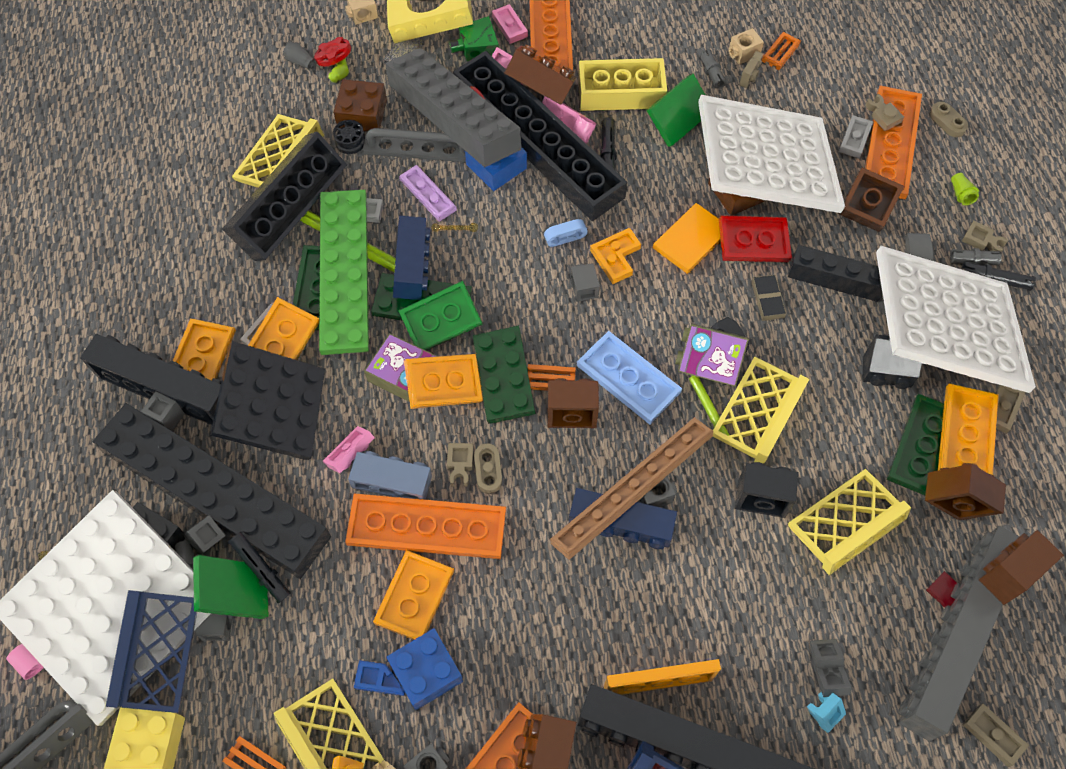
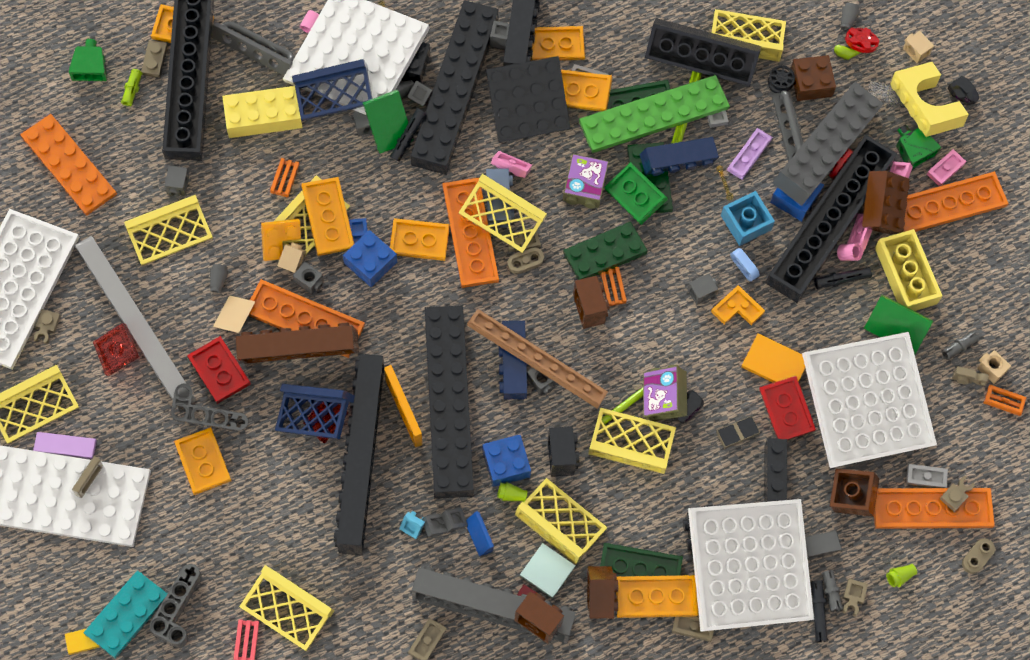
camera: 70 degrees right, 5 degrees up
light orange tile [404,354,483,409] -> none
light blue plate [577,331,682,425] -> none
none -> light orange tile [301,177,354,256]
none -> black brick [425,305,474,499]
none -> light yellow fence [459,174,547,253]
none -> blue slope [466,511,494,556]
none -> blue brick [482,435,531,487]
none -> lime cone [497,482,528,502]
none -> light aqua tile [520,543,575,599]
none -> dark azure brick [721,191,775,246]

